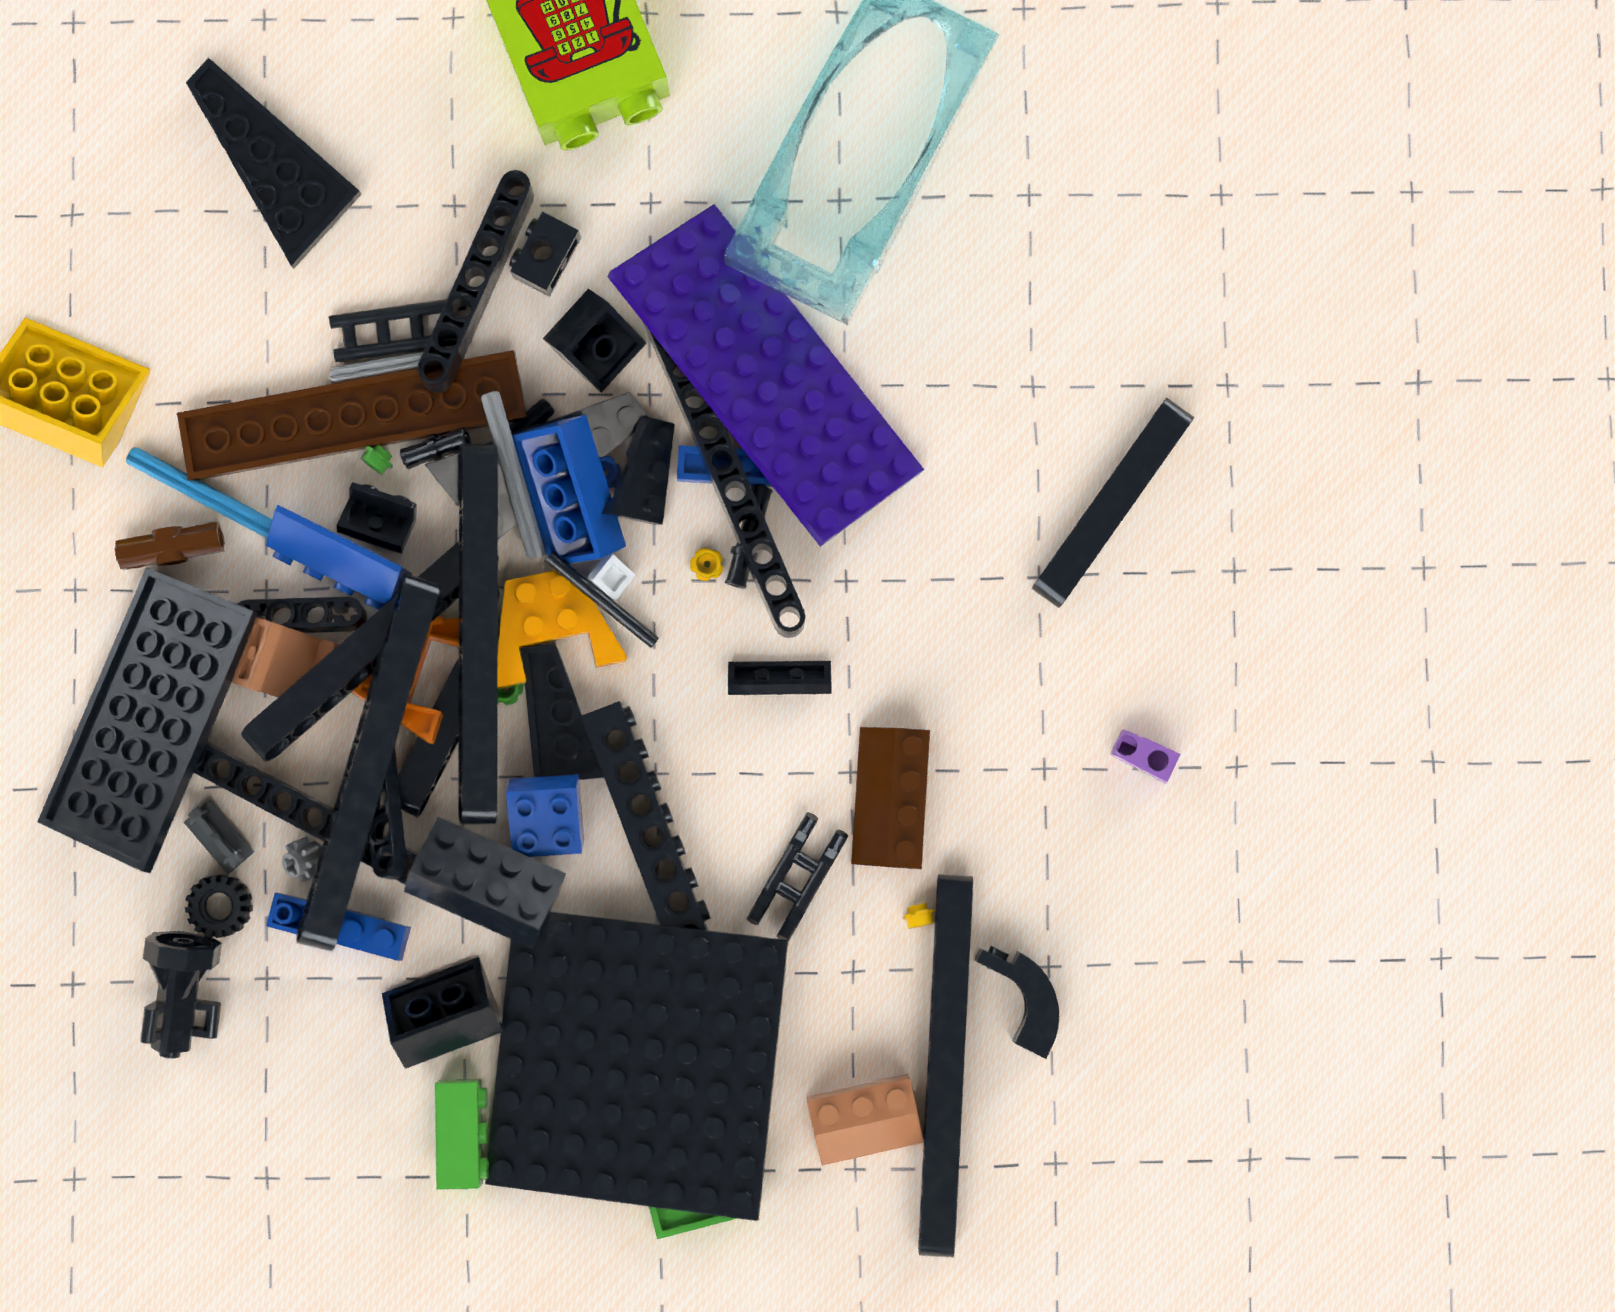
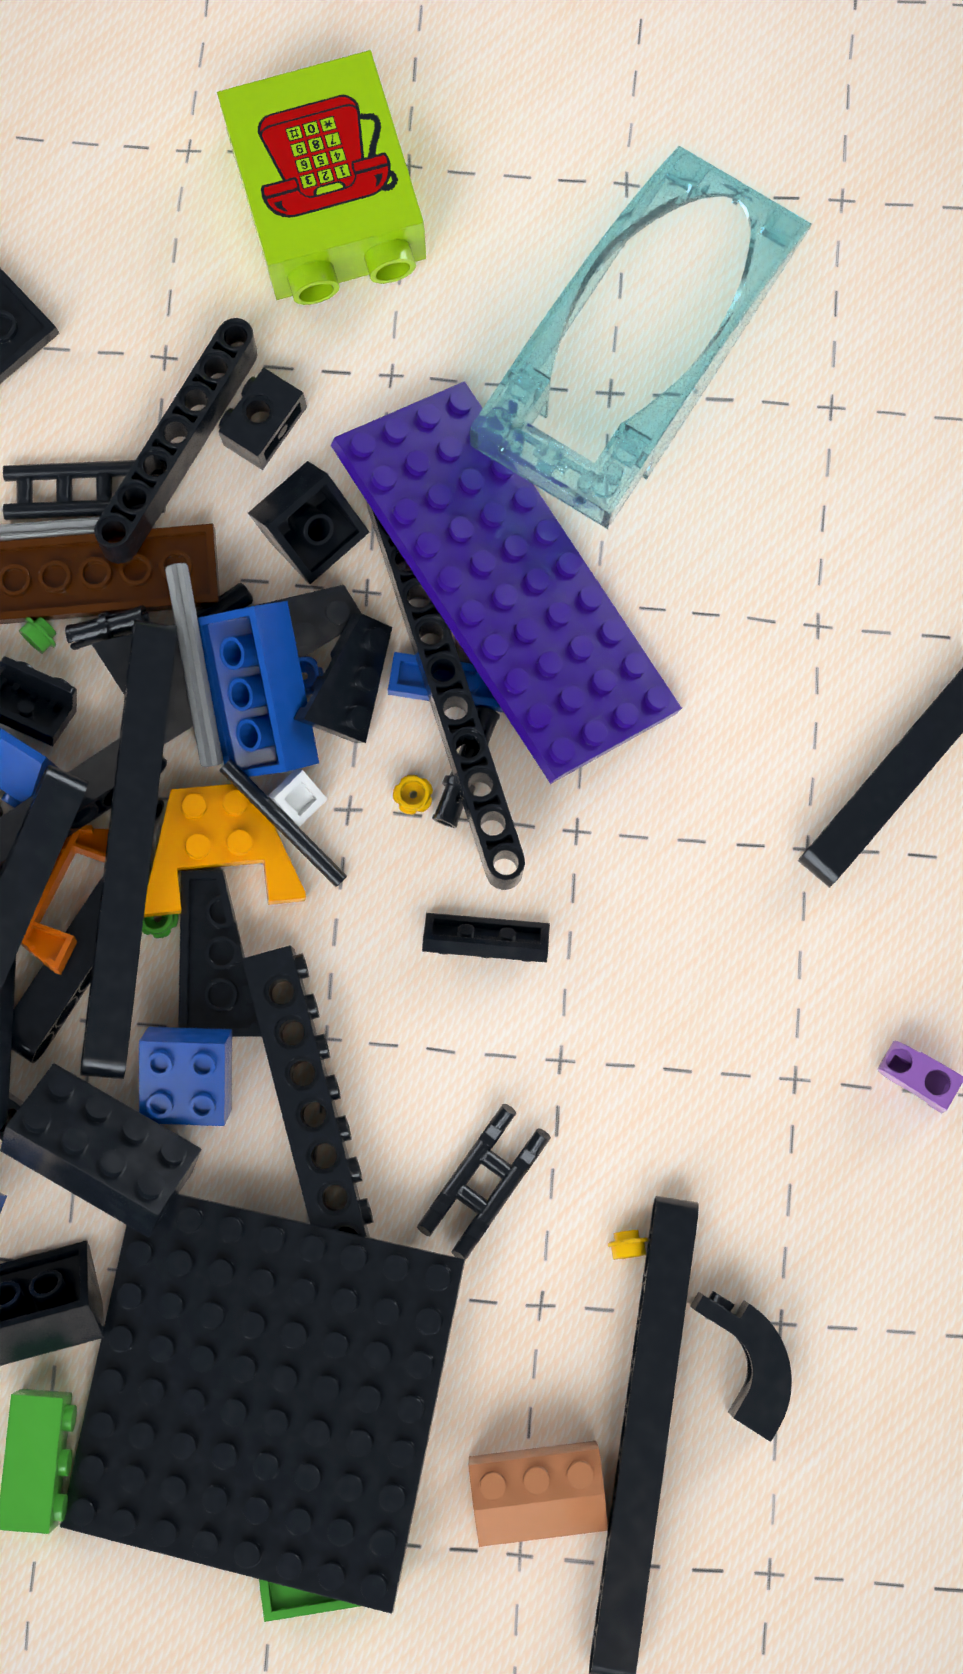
camera: 10 degrees right, 5 degrees down
reddish brown slope [851,727,930,869] -> none

